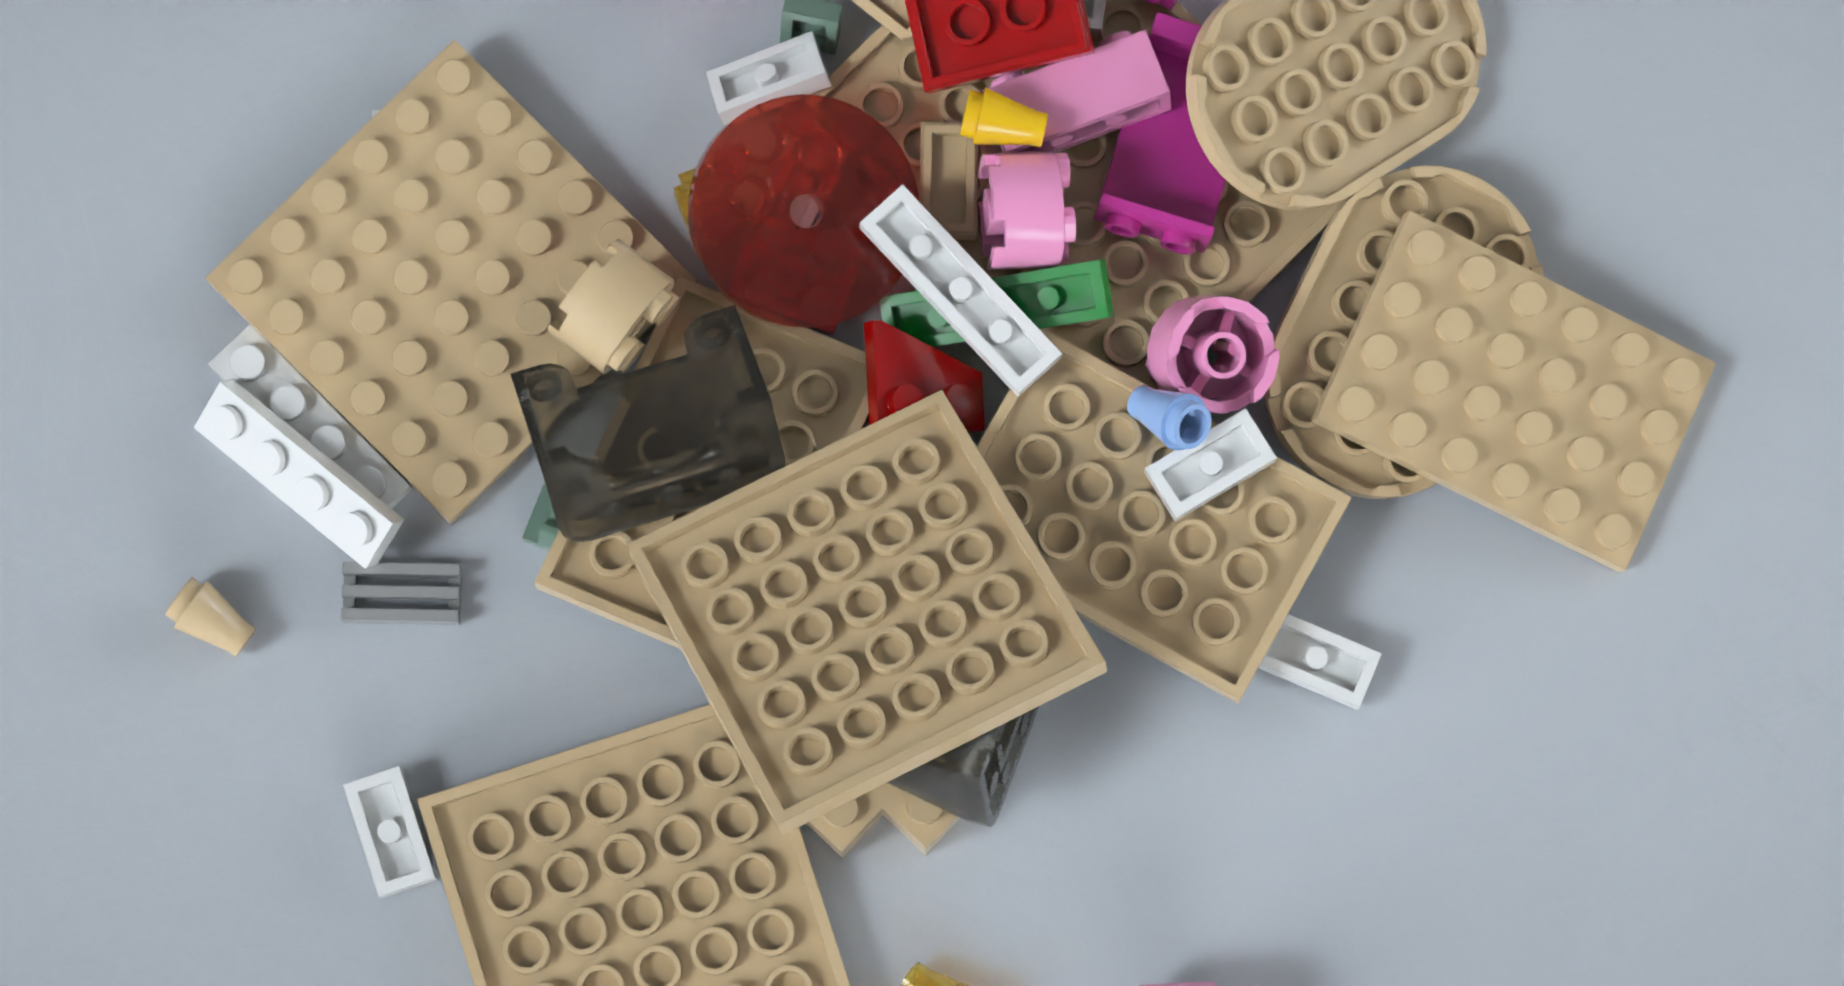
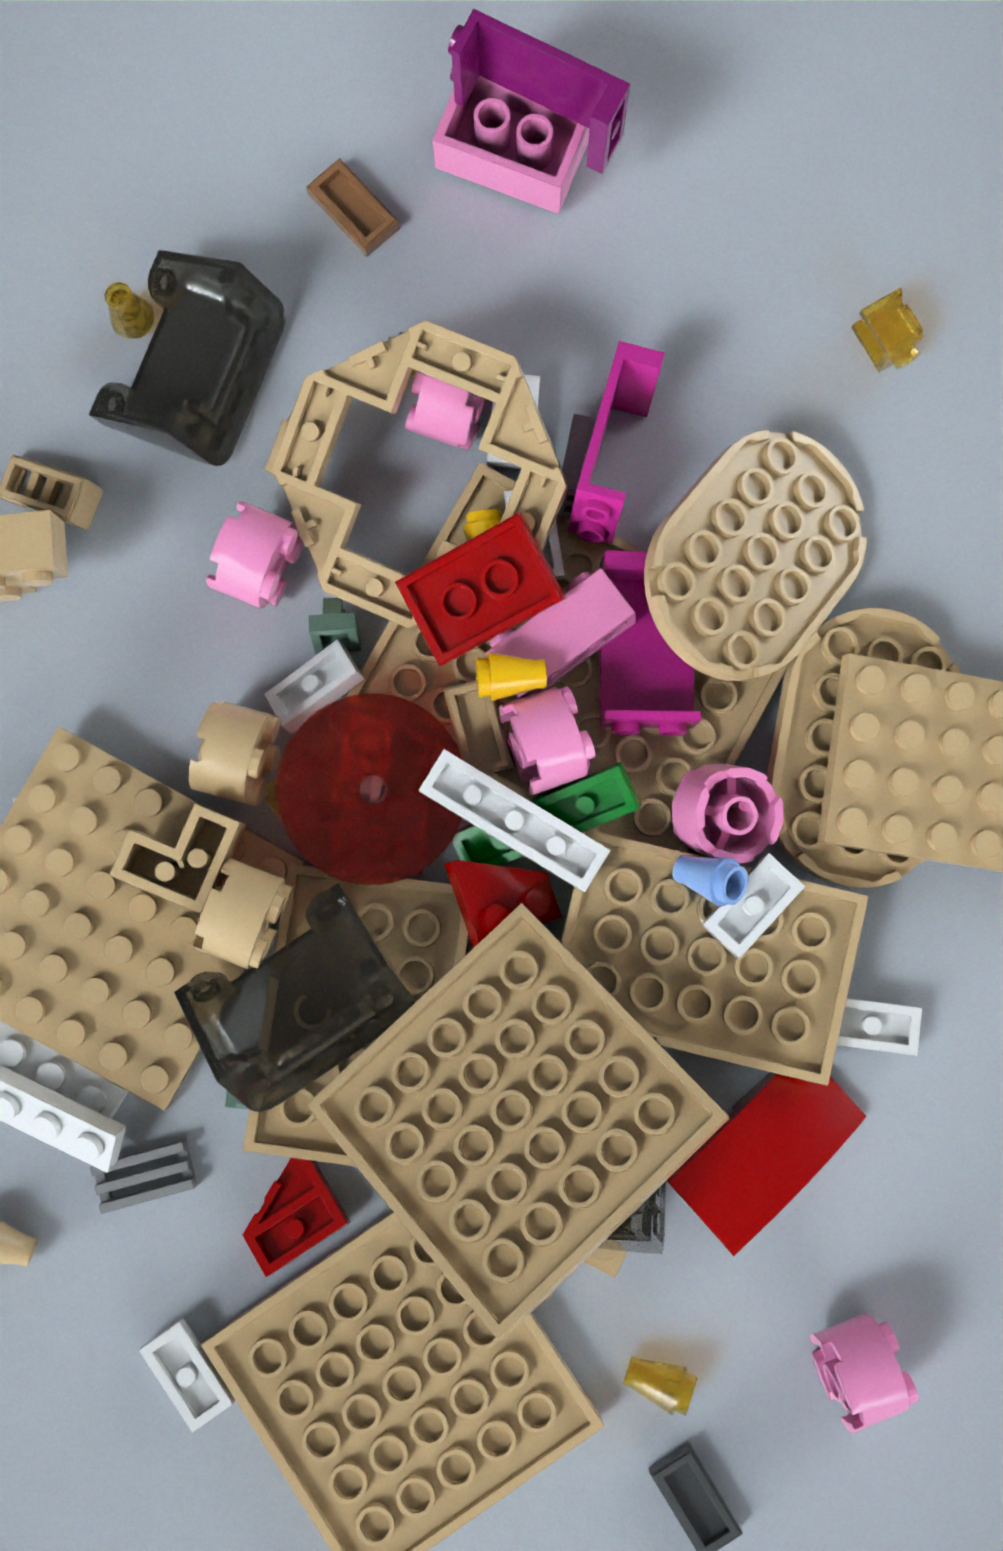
camera: 10 degrees left, 5 degrees up
none -> tan brick [109,803,247,913]
none -> tan brick [188,701,281,806]
none -> red wing [242,1158,351,1277]
none -> red slope [667,1072,867,1256]

